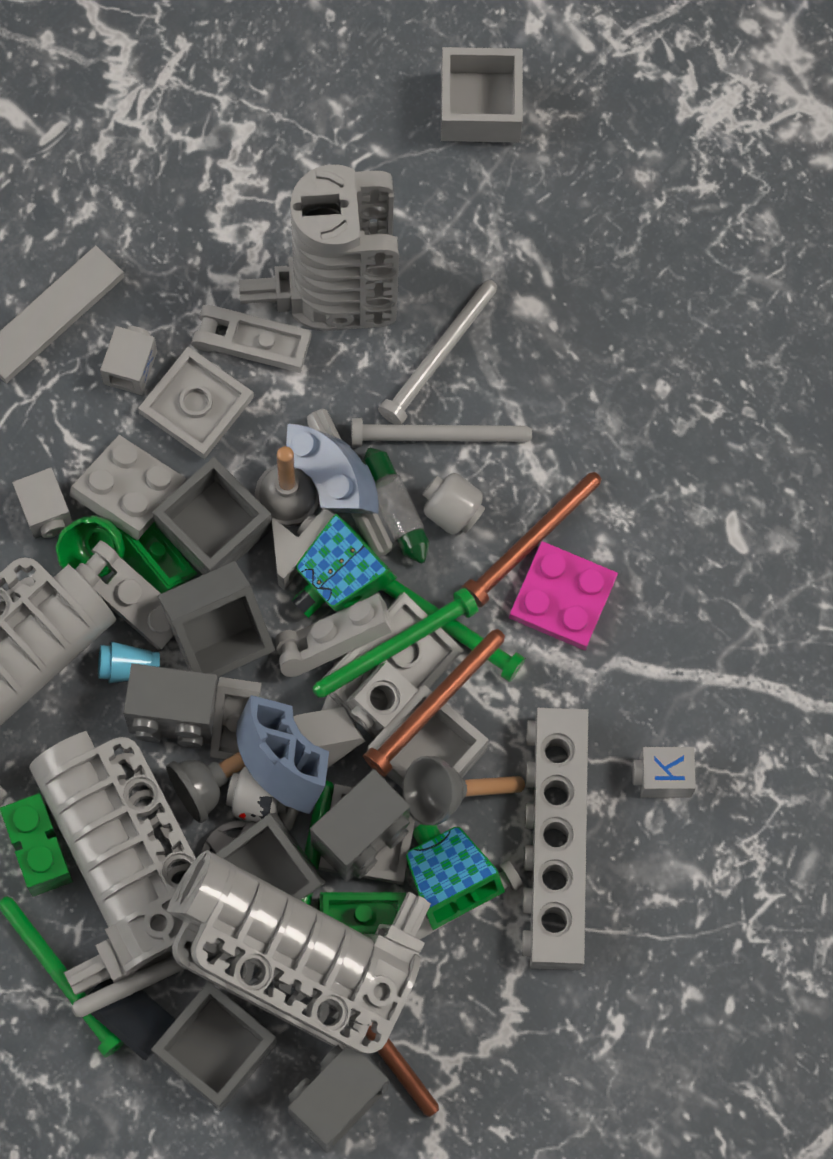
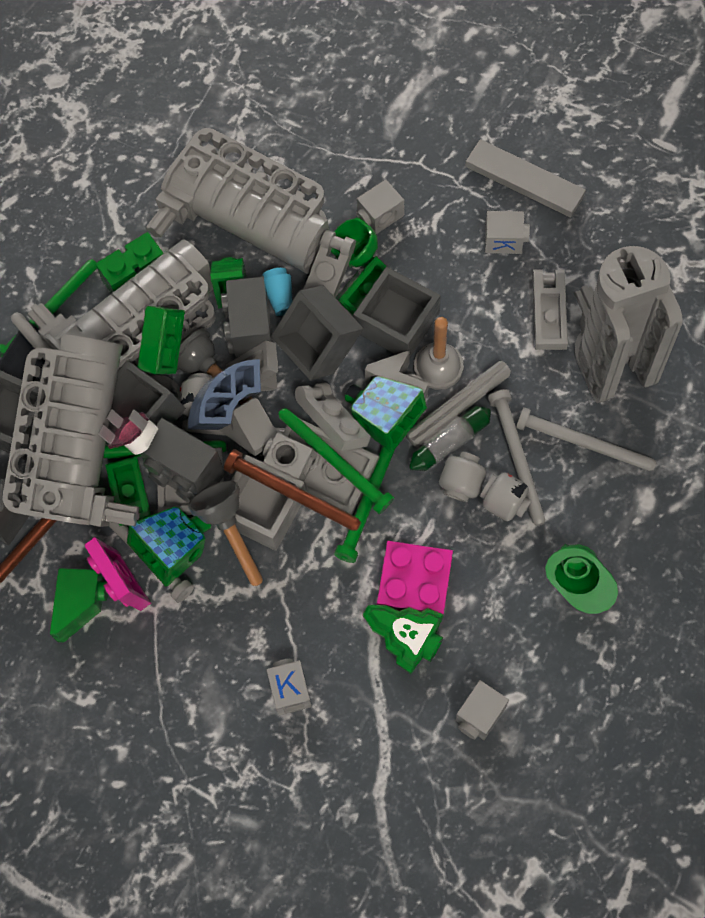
camera: 85 degrees right, 5 degrees down
light grey plate [69,435,186,540] -> none
light grey plate [138,346,254,460] -> none
sand blue brick [286,424,379,514] -> none
copper bar [461,472,602,608] -> none
light grey brick [522,708,588,970] -> none
none -> green slope [50,568,108,642]
none -> dark pink plate [84,537,151,611]
none -> piece [98,409,158,455]
none -> green slope [138,306,185,374]
none -> green slope [210,257,247,309]
none -> green rock [363,605,444,674]
none -> light grey brick [455,680,509,740]
none -> light grey head [480,472,531,522]
none -> green piece [545,544,618,614]

